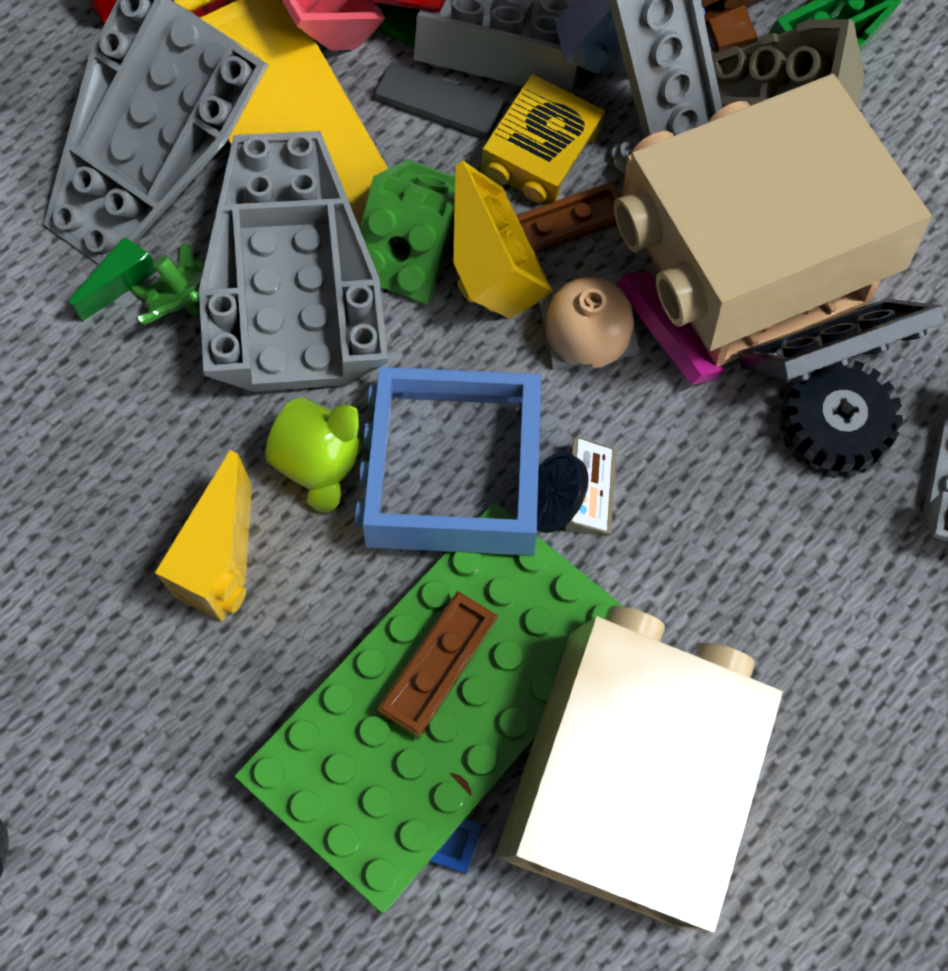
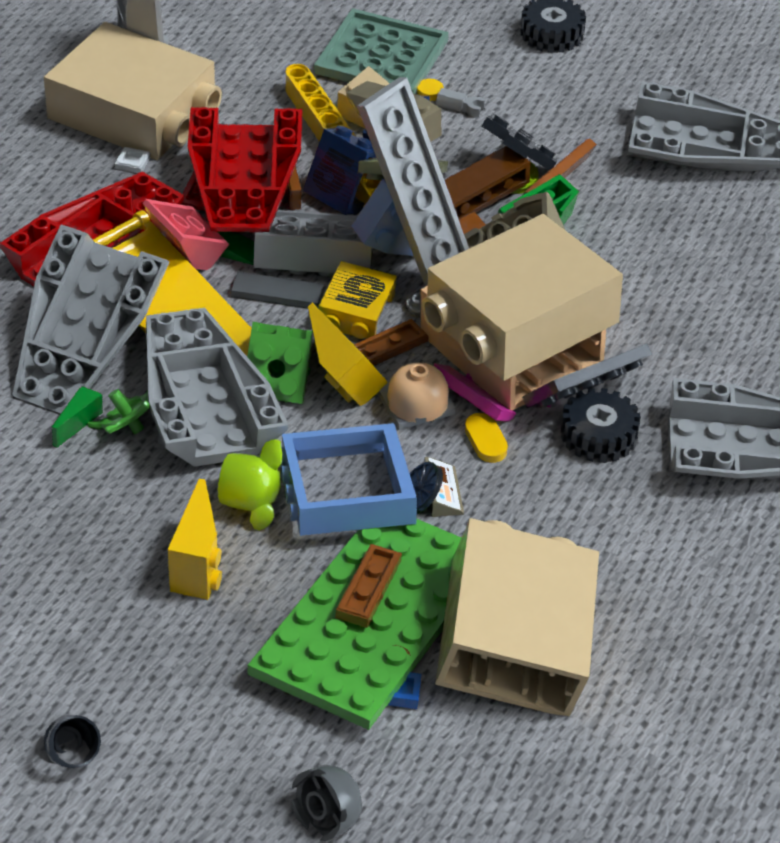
camera: 15 degrees left, 25 degrees down
none -> yellow tile [465,413,508,463]

